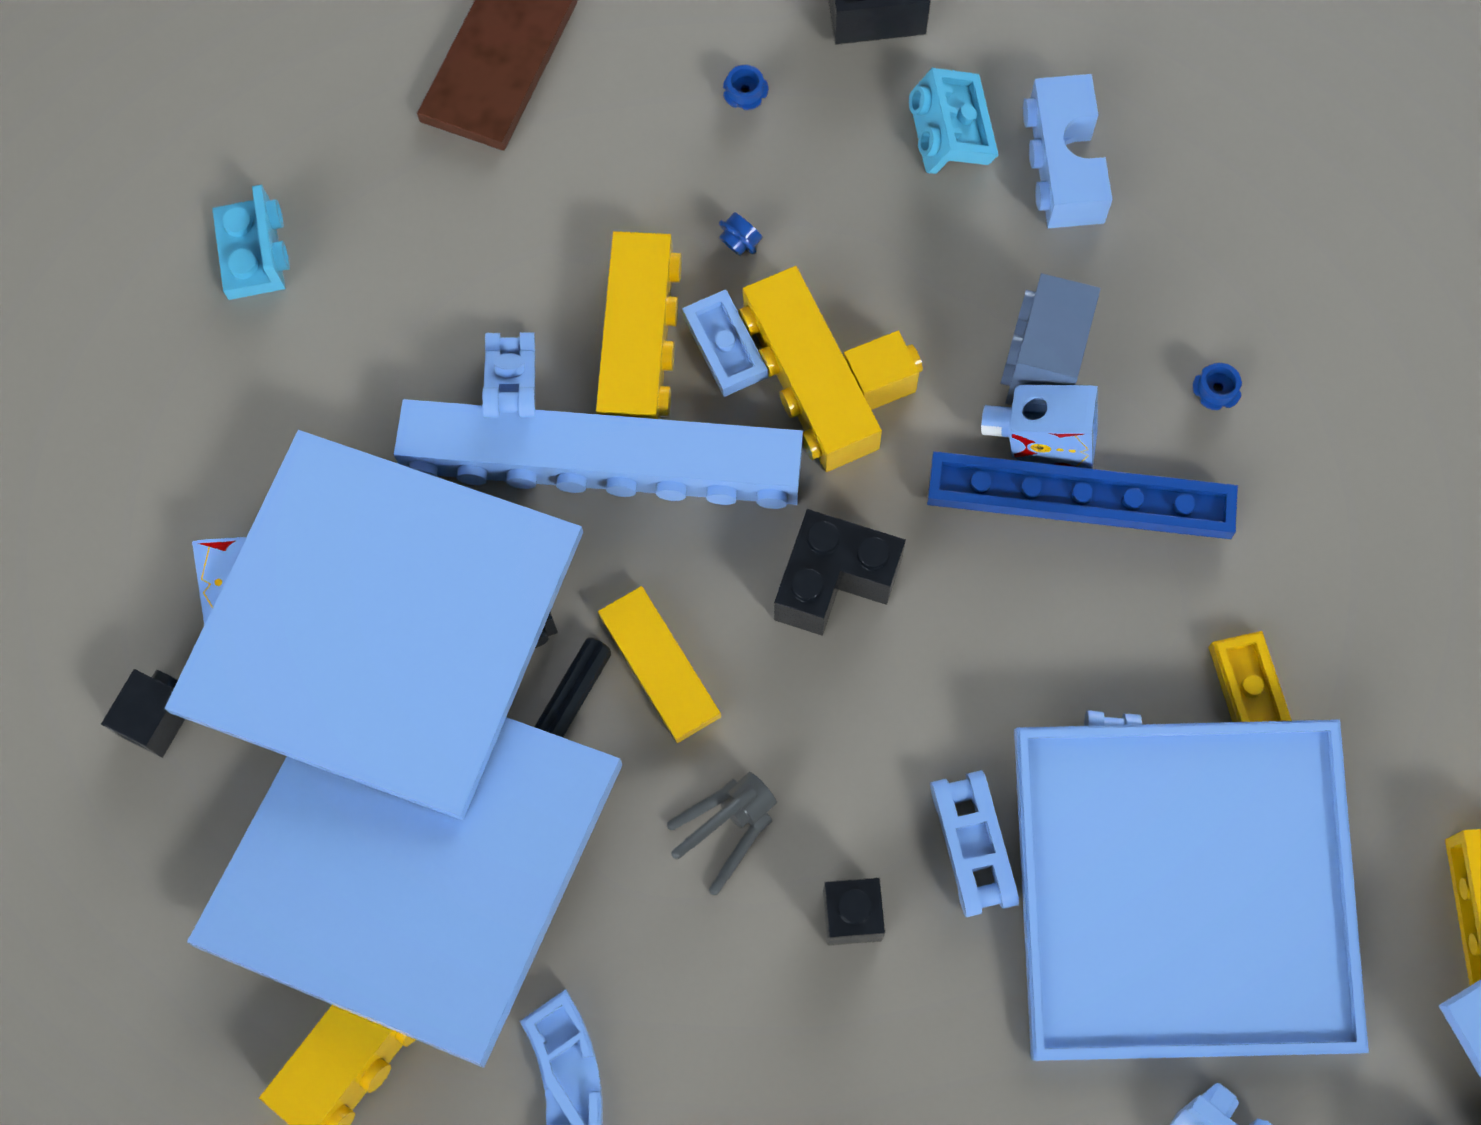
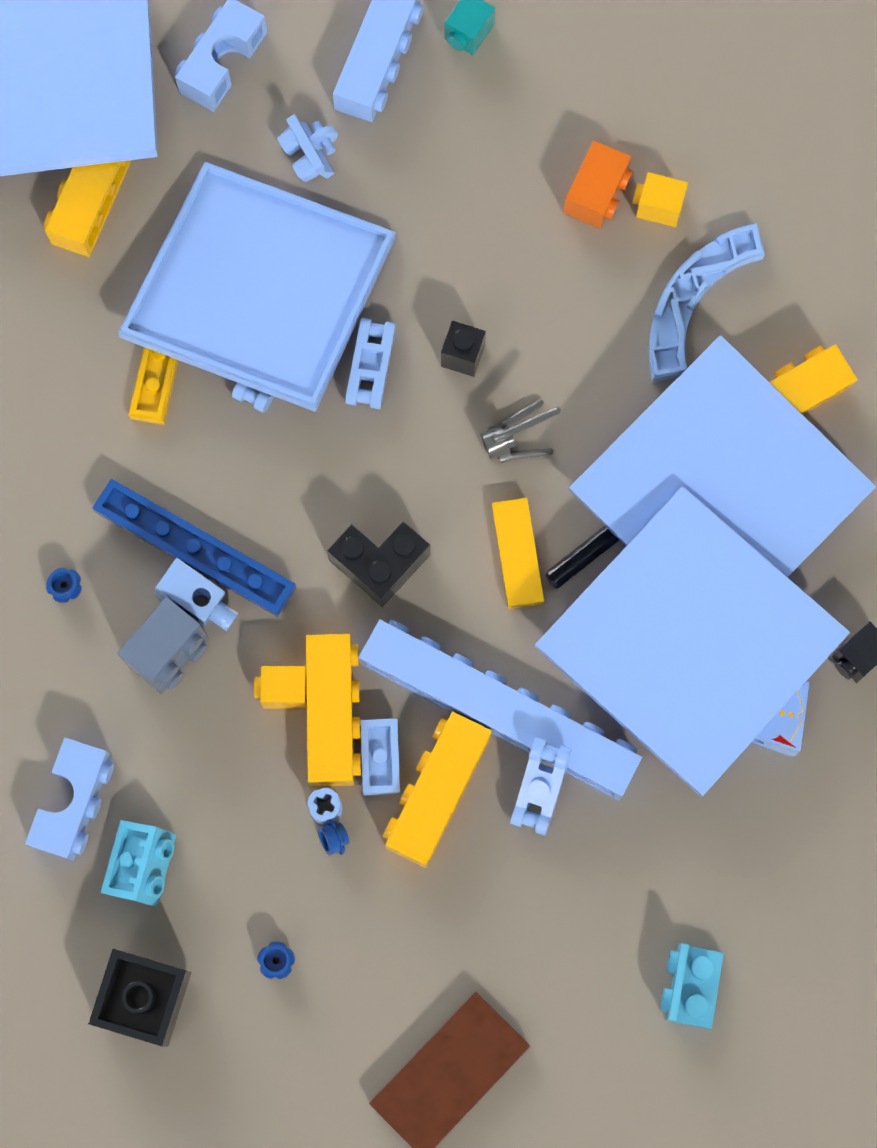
camera: 160 degrees left, 5 degrees up
none -> light blue bush [307,787,343,825]

